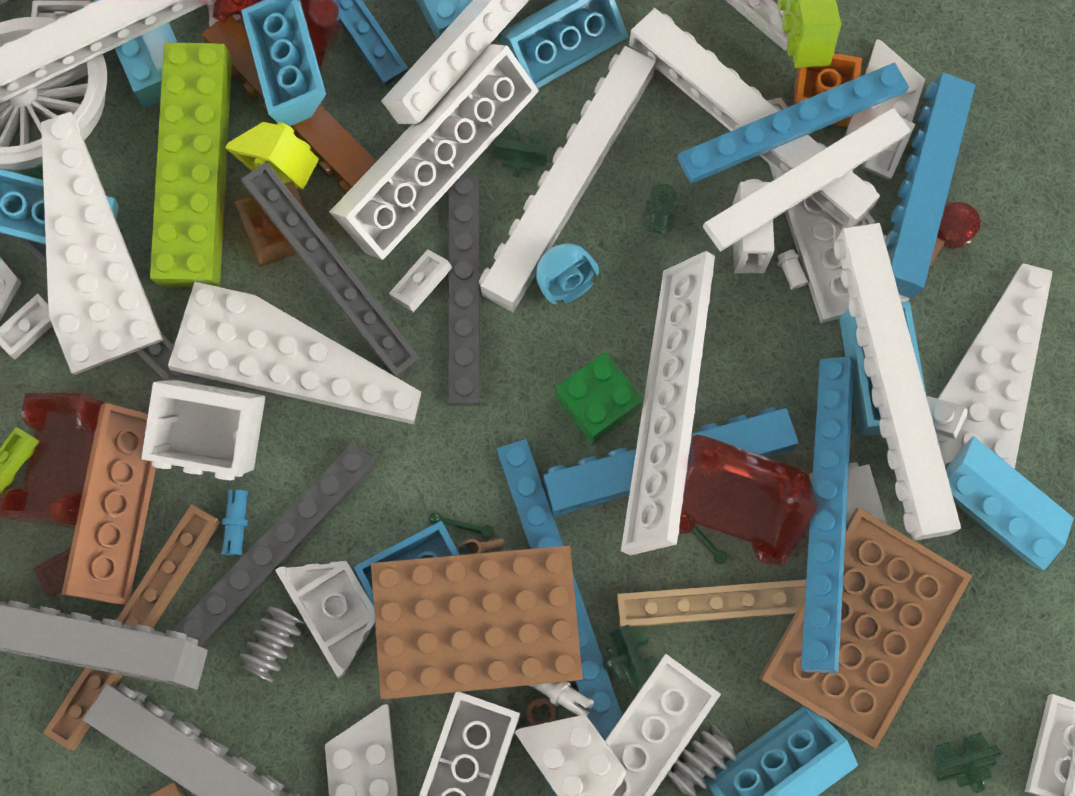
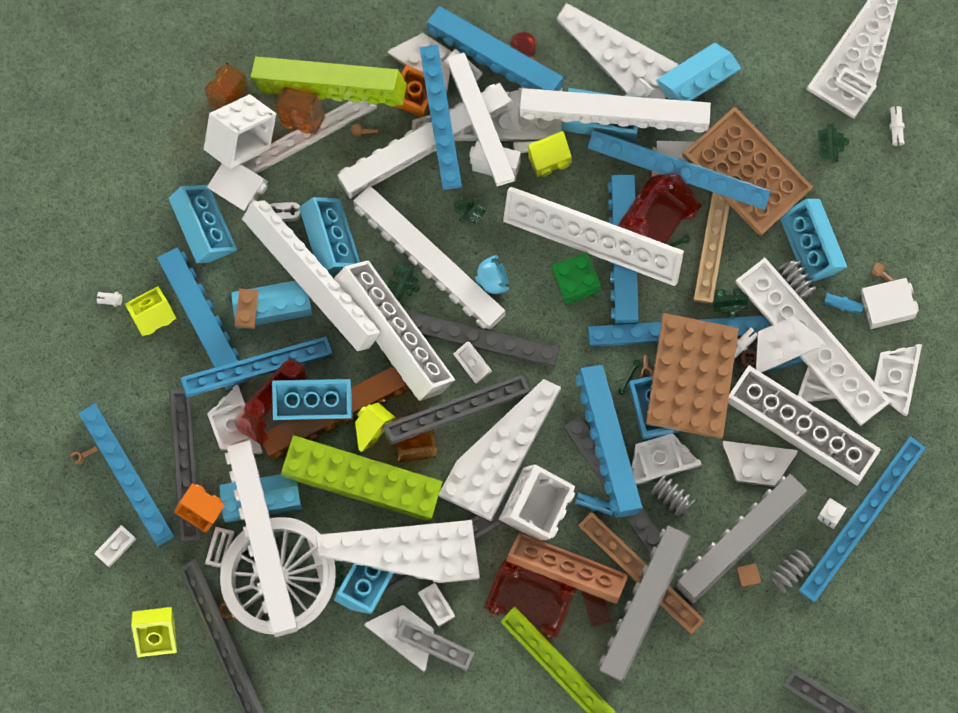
camera: 70 degrees left, 0 degrees up
none -> medium nougat hand [351,124,378,138]
none -> neon yellow slope [528,131,572,177]
none -> dark azure brick [575,365,642,518]

